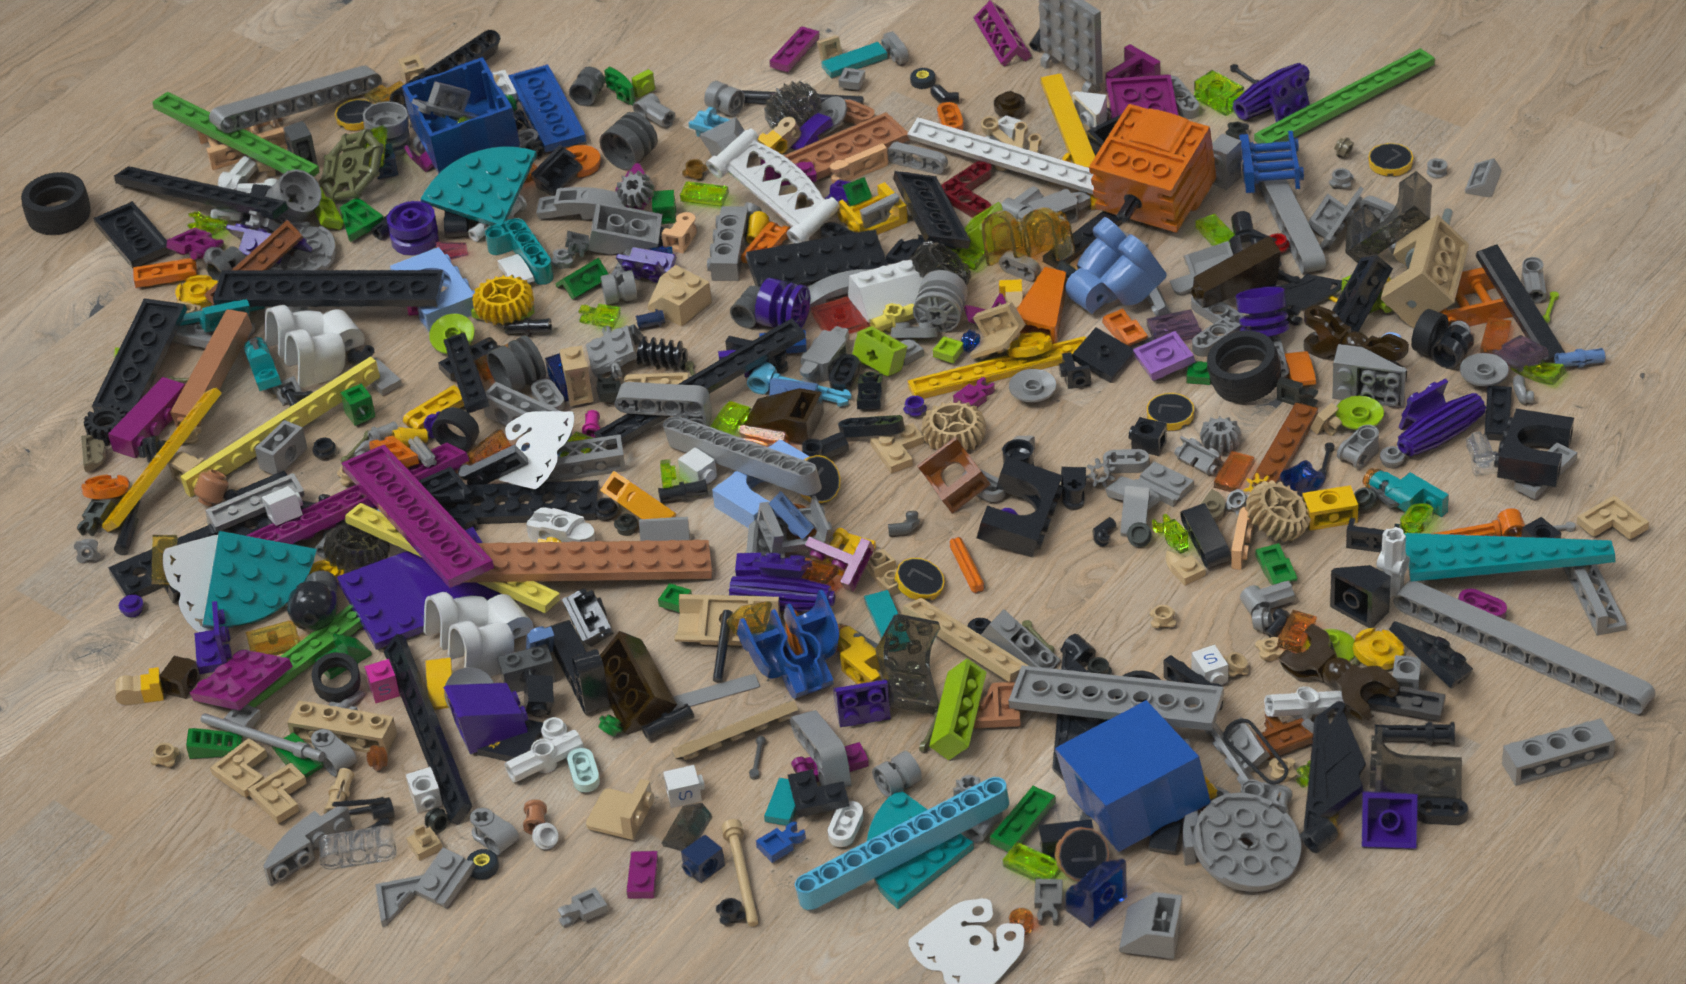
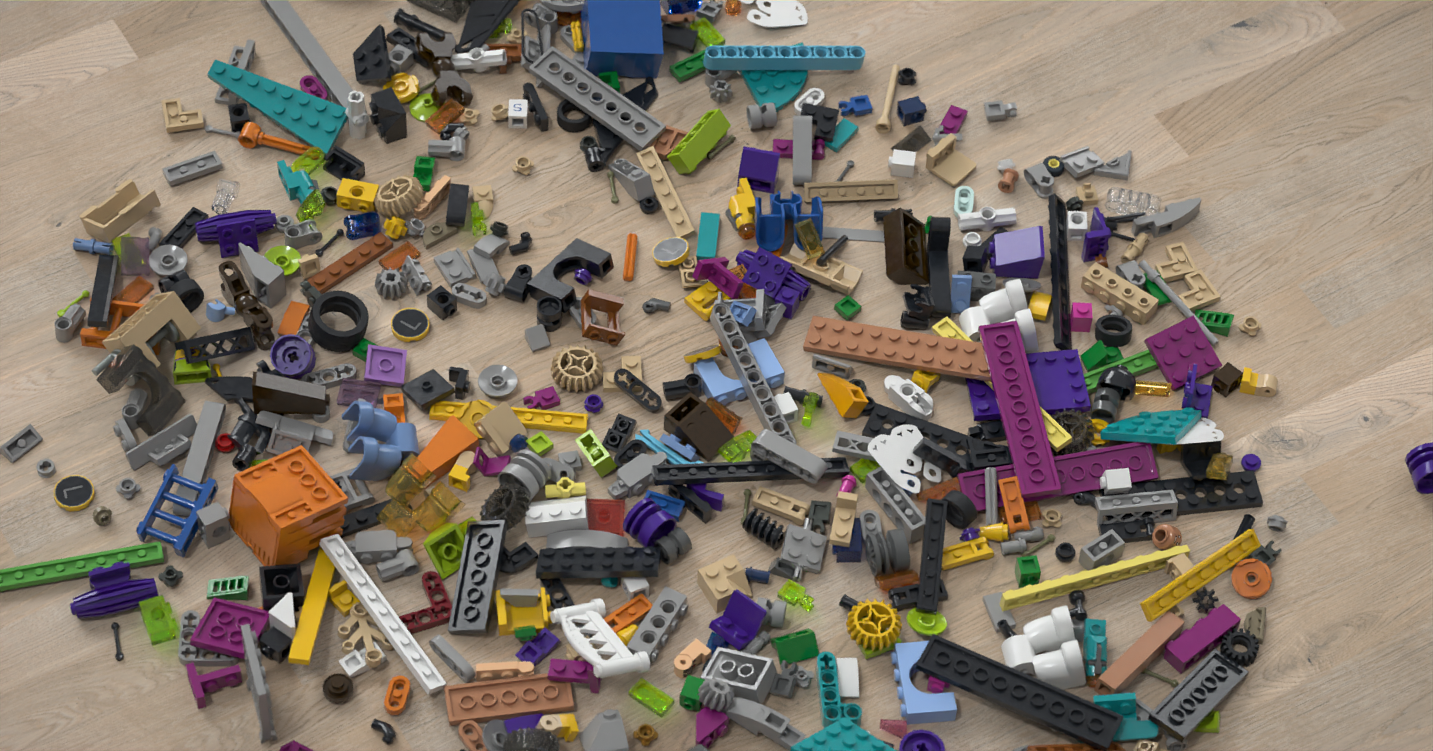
camera: 165 degrees left, 10 degrees up
clear smoke bracket [875,614,941,715] -> none
black arch [1494,408,1574,487] -> none
none -> tan piece [79,179,161,243]
none -> clear neon green slope [296,189,326,227]
none -> light grey piece [932,125,962,146]
none -> dark purple bracket [1081,207,1111,262]

